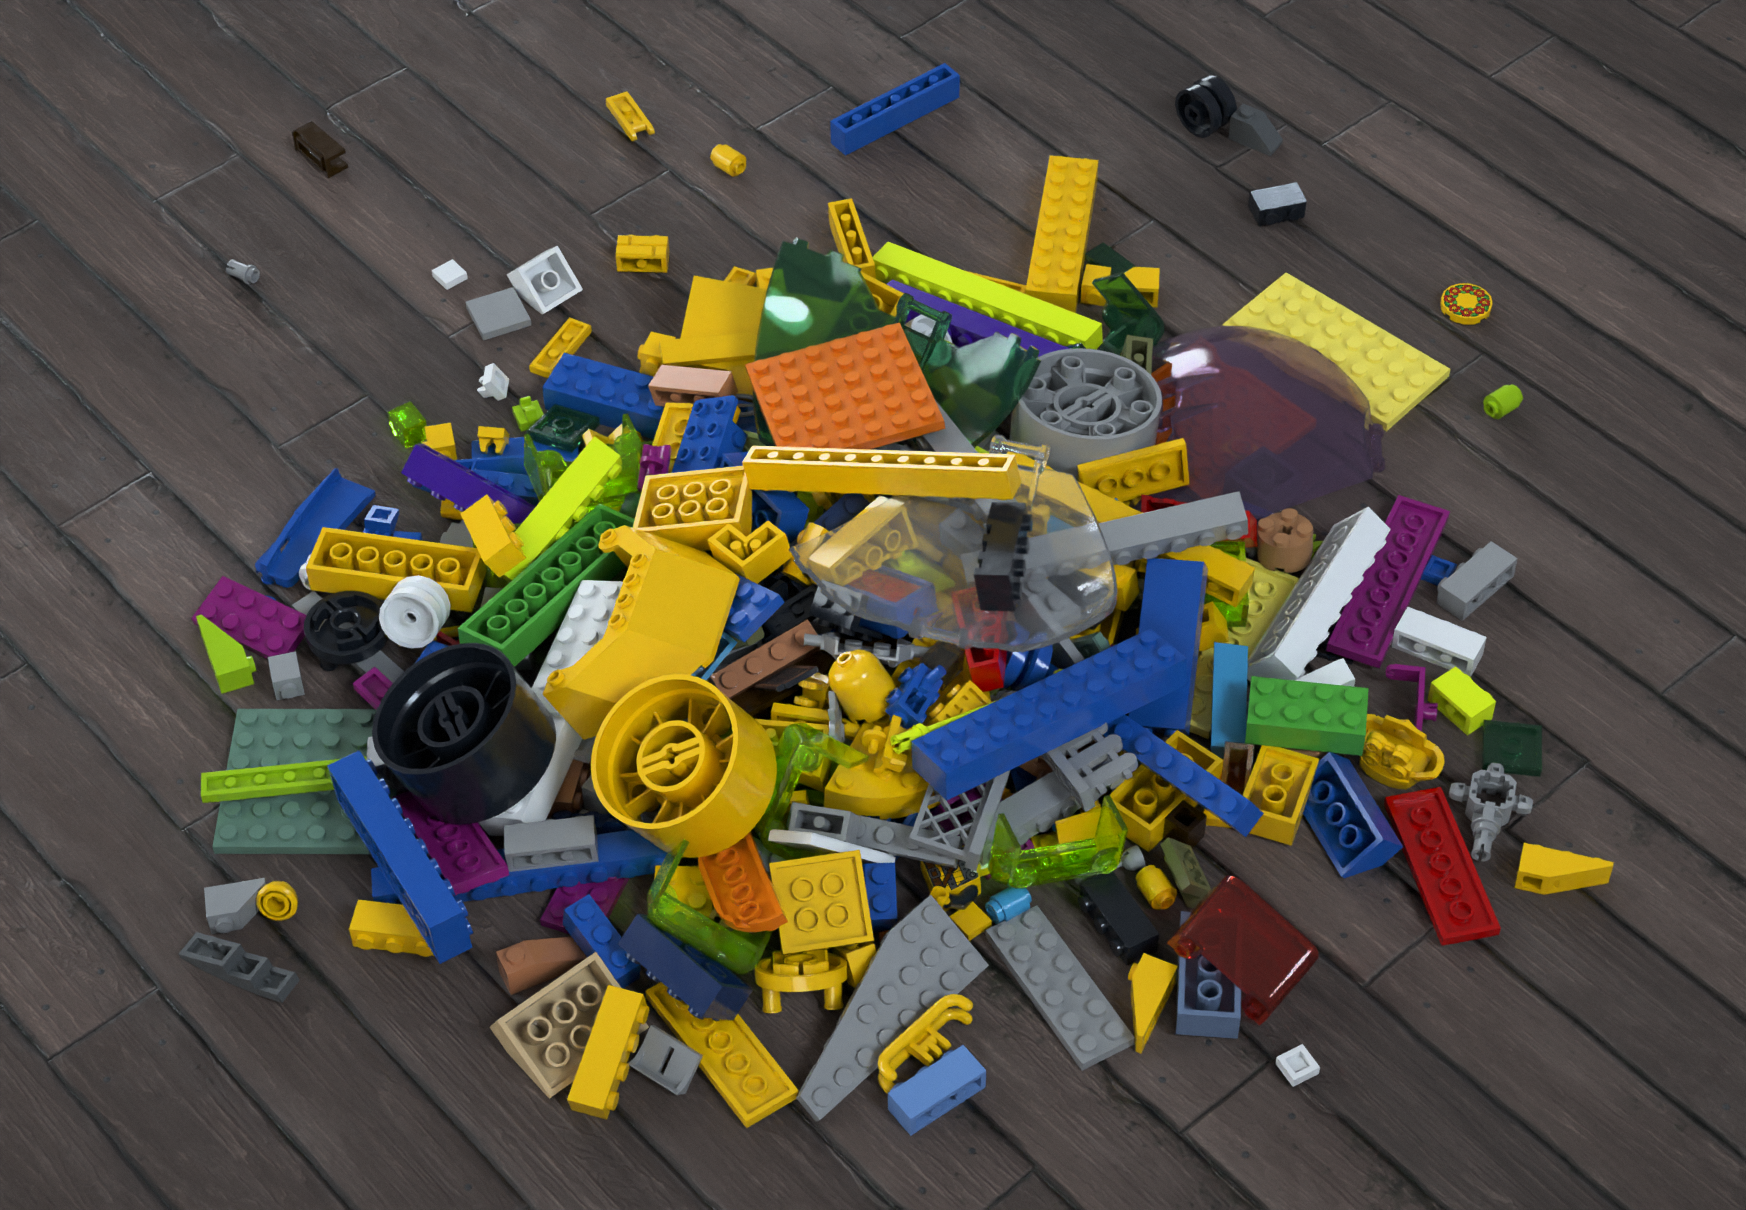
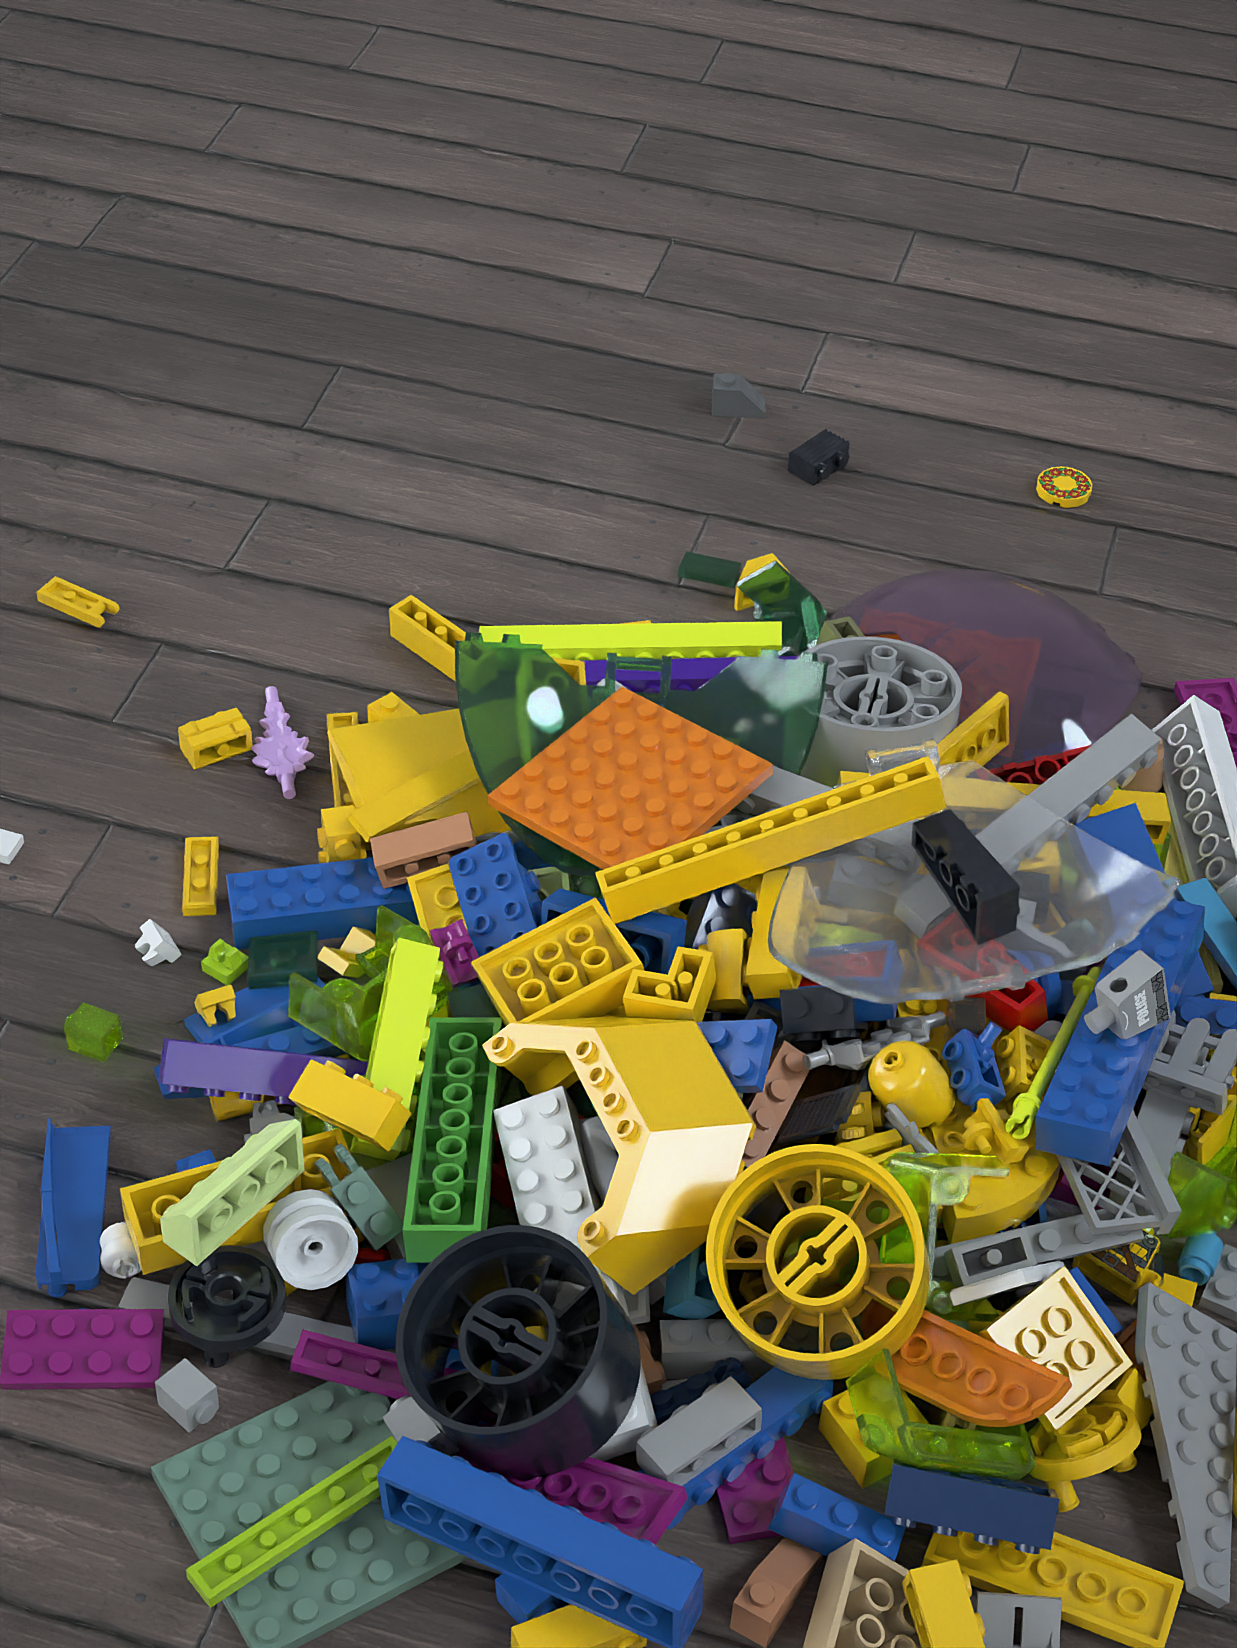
camera: 35 degrees left, 5 degrees down
lime slope [196,615,257,694] -> none
blue slope [363,505,399,536] -> none
yellow brick [422,423,457,460] -> none
light grey tile [466,287,531,340] -> none
white slope [507,246,583,314] -> none
yellow brick [710,144,746,177] -> none
blue brick [830,63,960,156] -> none
yellow brick [1025,155,1099,313] -> none
yellow brick [1080,264,1111,306] -> none
black wheel [1175,75,1237,138] -> none
light yellow plate [1222,273,1450,432] -> none
lime brick [1483,384,1523,419] -> none
none -> yellowish green slope [160,1119,305,1266]
none -> lavender piece [251,686,314,799]
none -> sand green hinge [315,1143,403,1251]
none -> light grey torso [1084,950,1171,1039]

